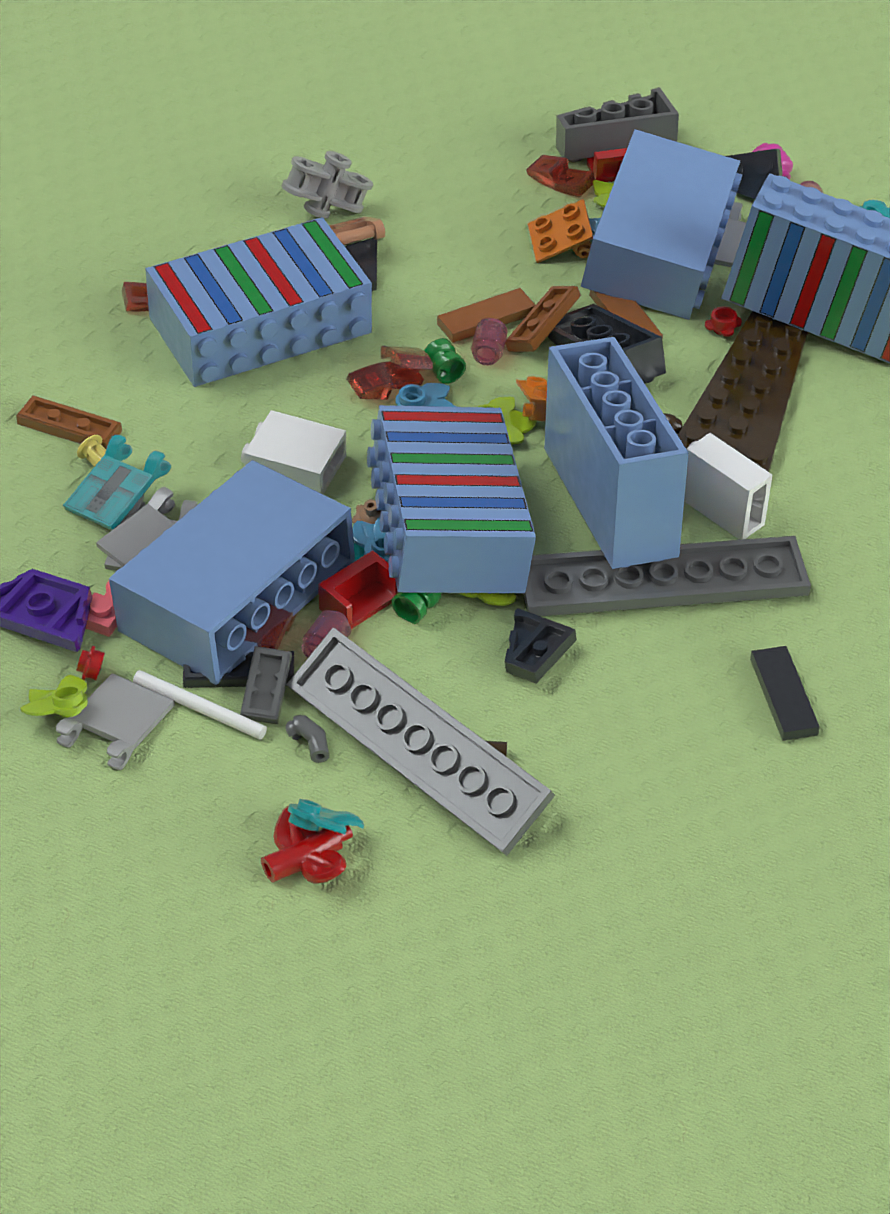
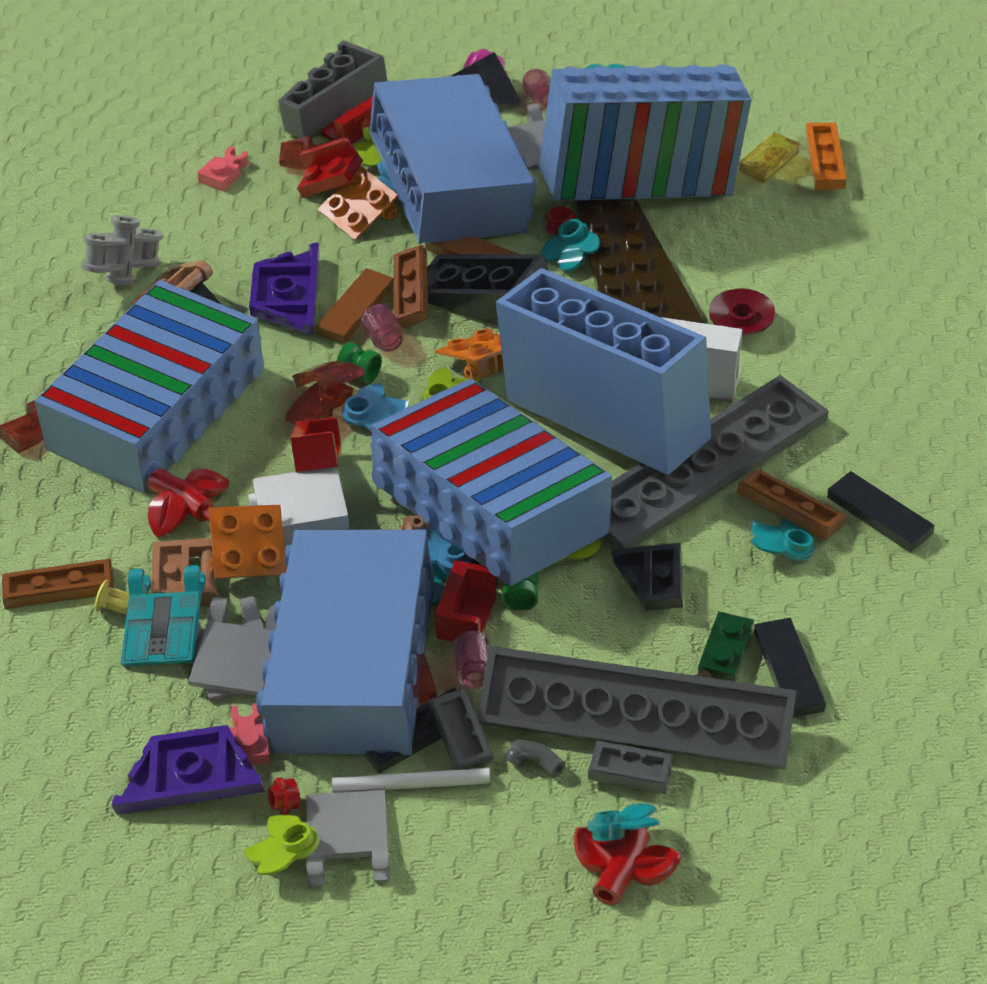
camera: 30 degrees left, 0 degrees up
none -> red plant [148,468,230,538]
none -> nougat plate [151,538,219,606]
none -> coral plate [197,146,249,191]
none -> orange hinge [208,505,287,579]
none -> dark purple wing [249,243,320,335]
none -> red panel [290,417,342,472]
none -> red bracket [296,137,363,198]
none -> teal plate [540,219,600,272]
none -> dark grey plate [588,741,674,794]
none -> dark green plate [698,611,754,681]
none -> dark red dish [709,288,775,335]
none -> dark orange tile [737,469,847,540]
none -> teal plate [751,518,815,561]
none -> black tile [754,617,826,718]

